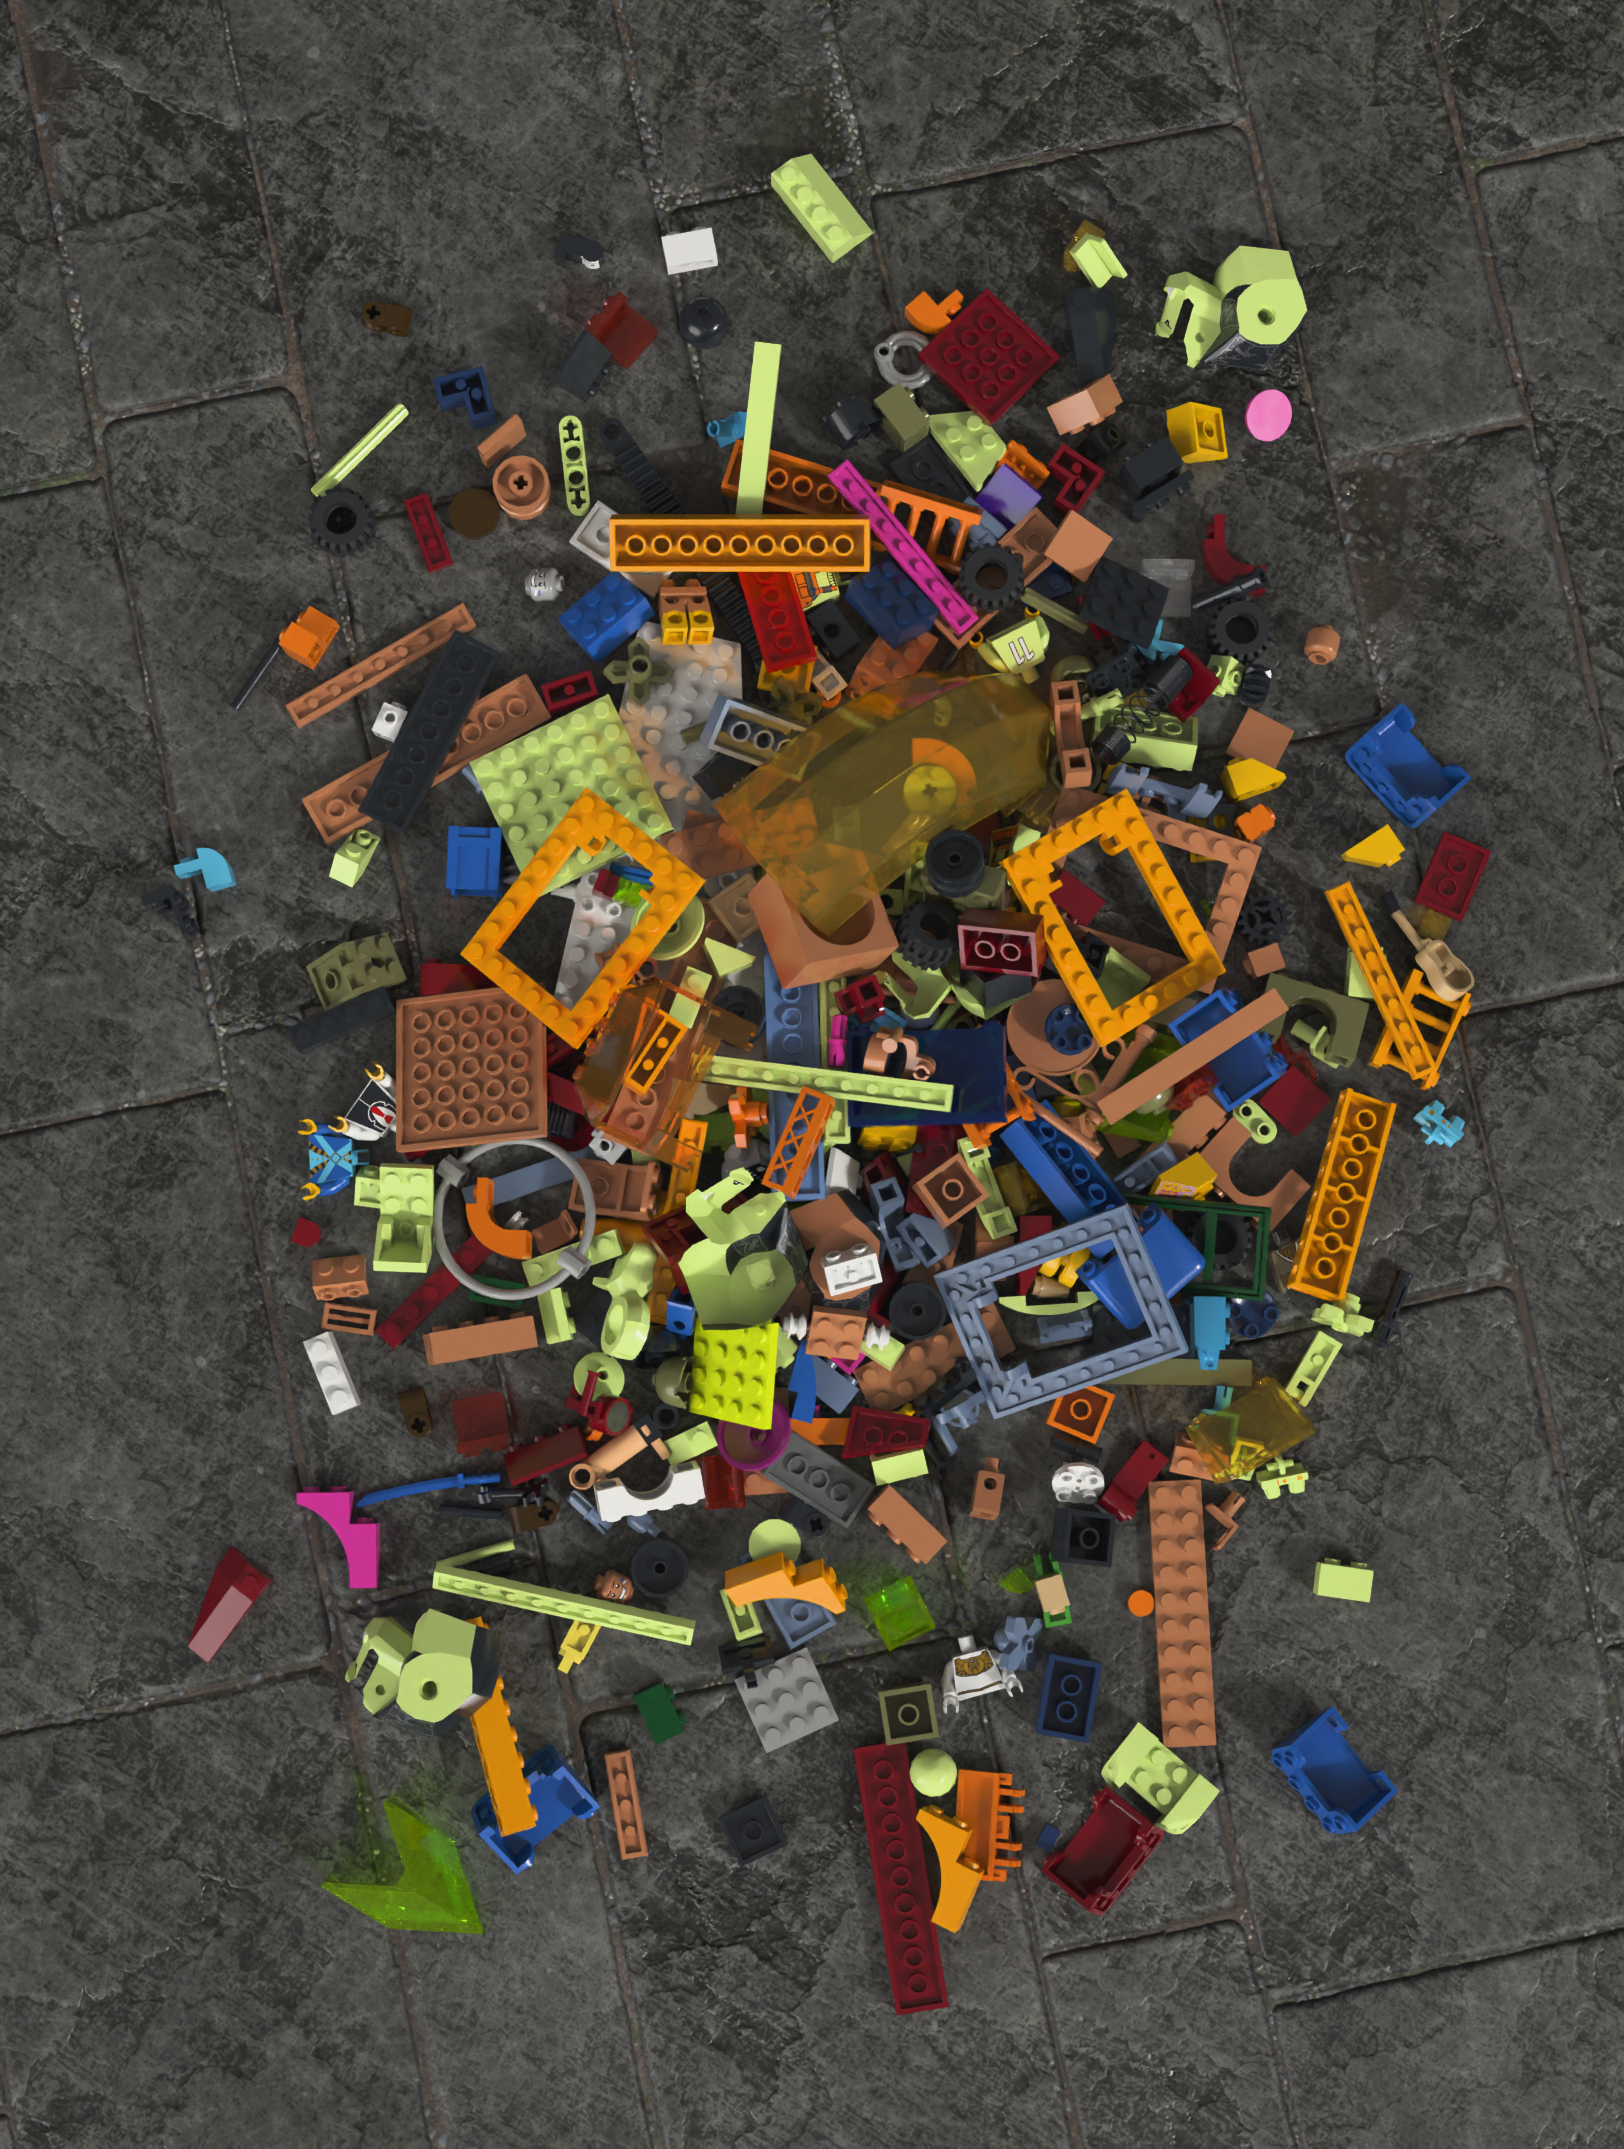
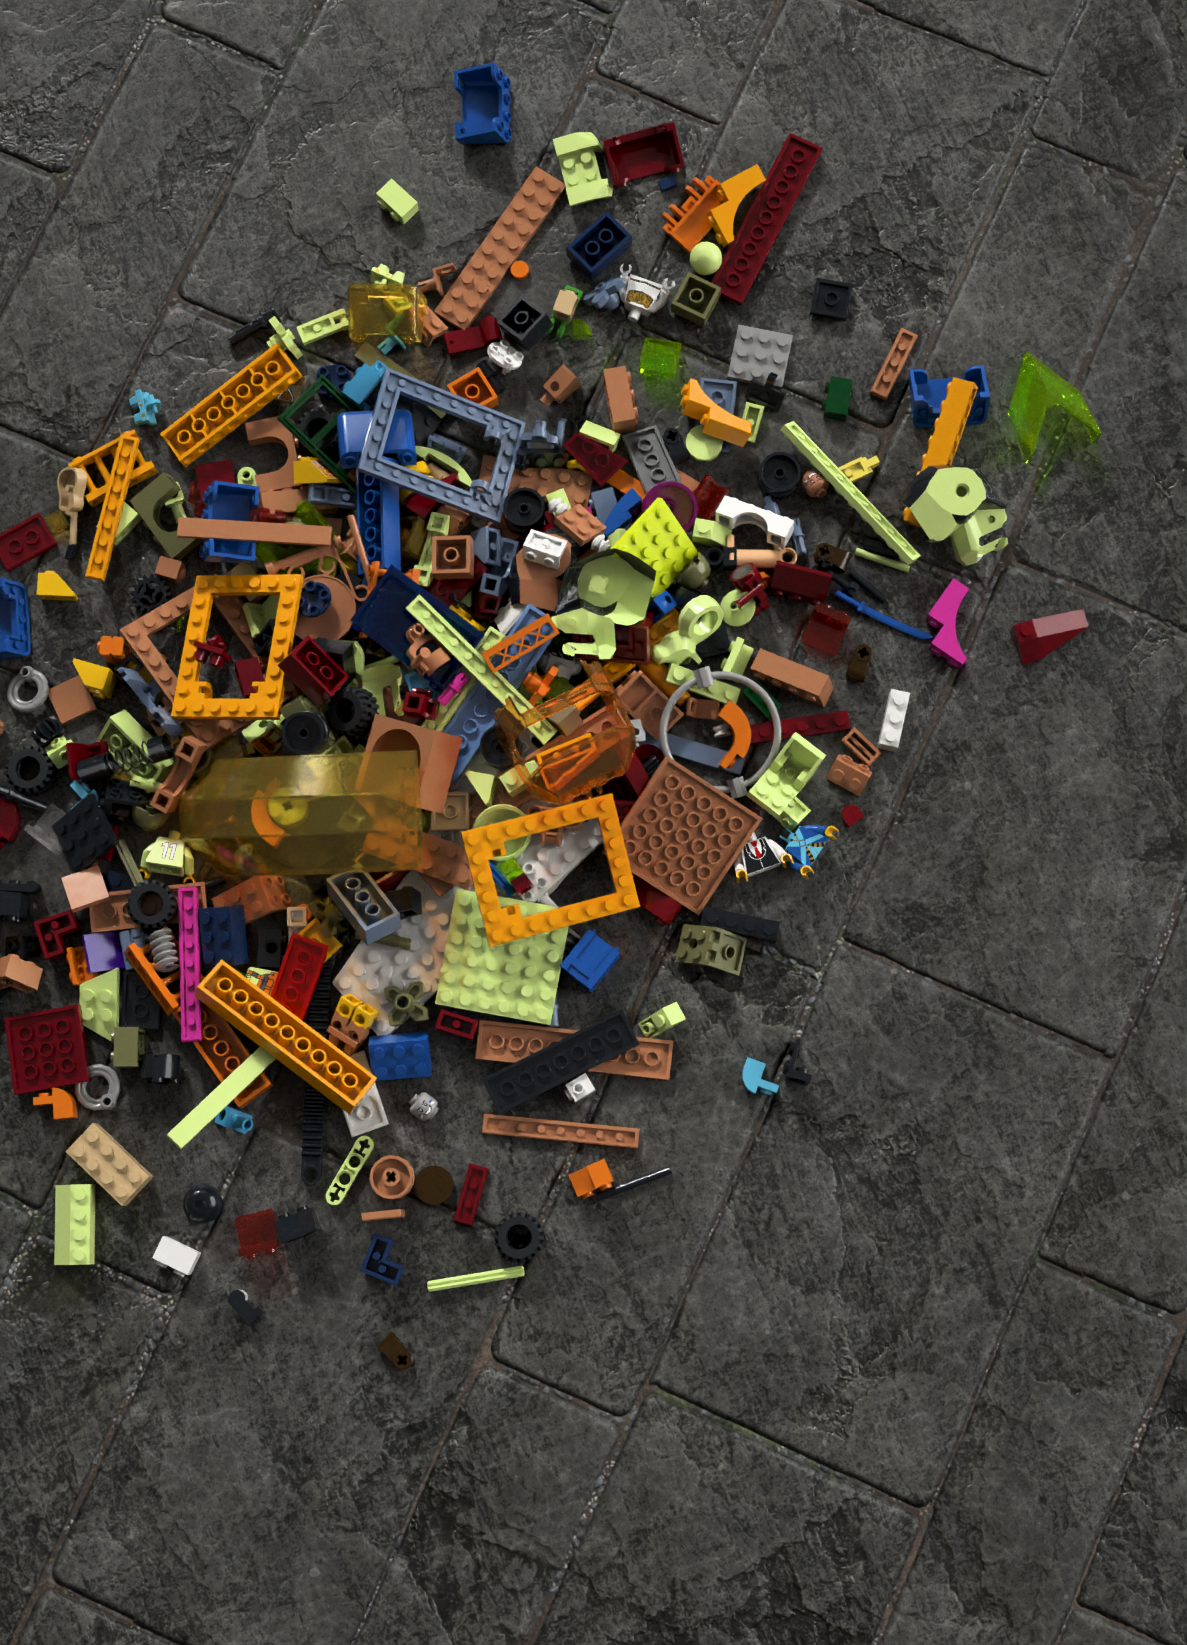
camera: 135 degrees left, 5 degrees down
none -> light grey piece [7,666,49,713]
none -> tan brick [66,1123,154,1206]
none -> light grey piece [148,928,180,972]
none -> dark red hips [193,635,232,669]

